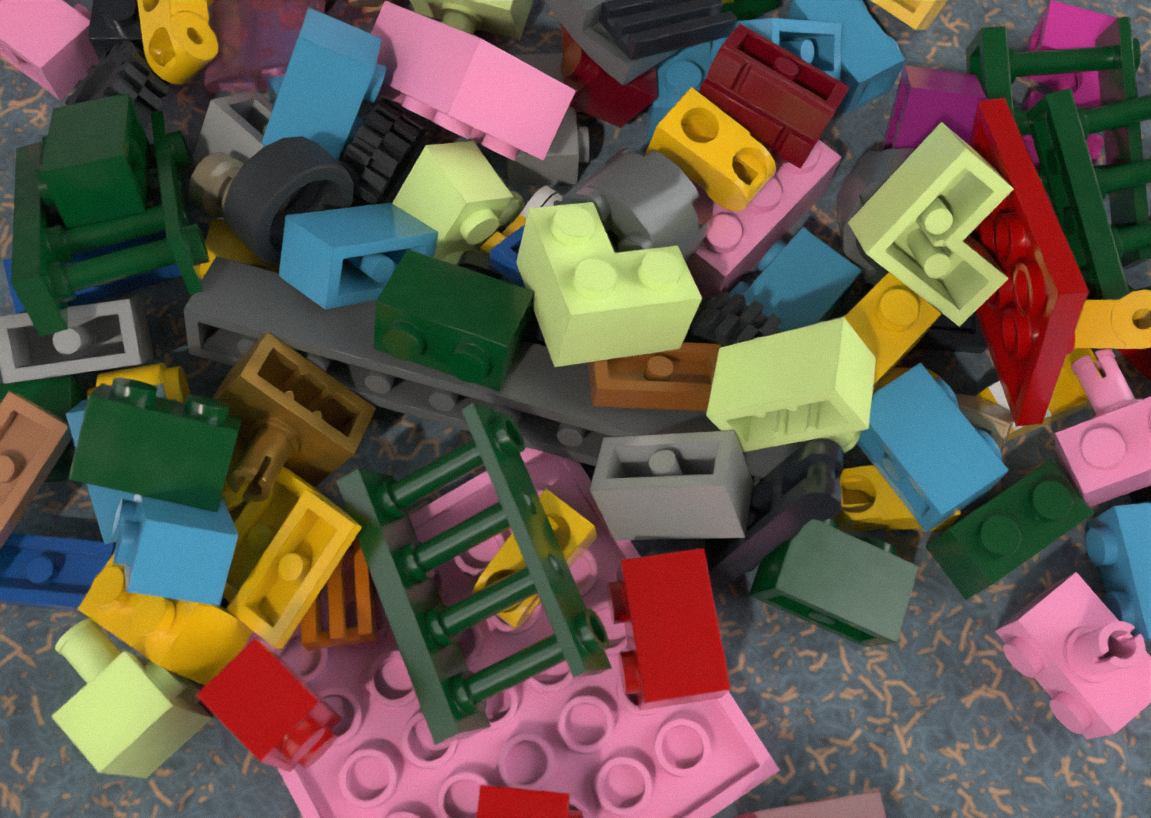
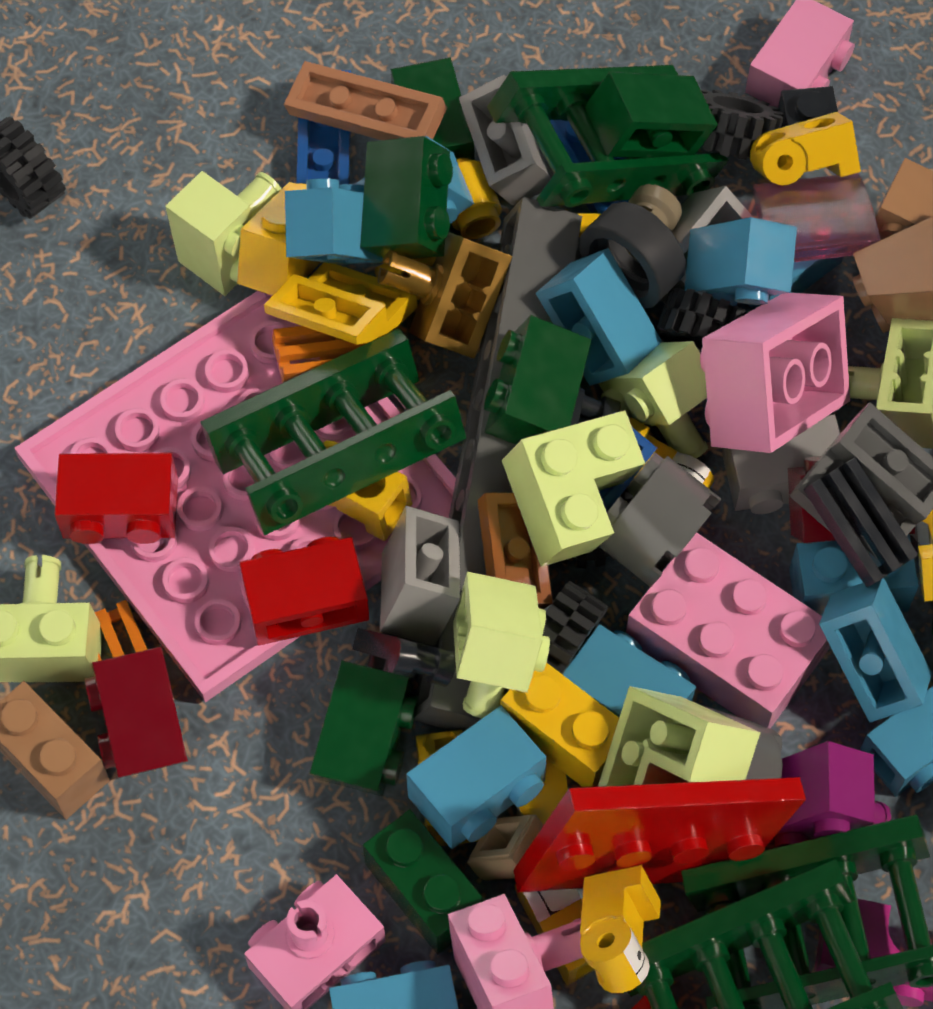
camera: 90 degrees right, 5 degrees down
red brick [196,637,342,772] -> none
yellow leg [645,87,776,212] -> none
dark red brick [698,23,850,169] -> none

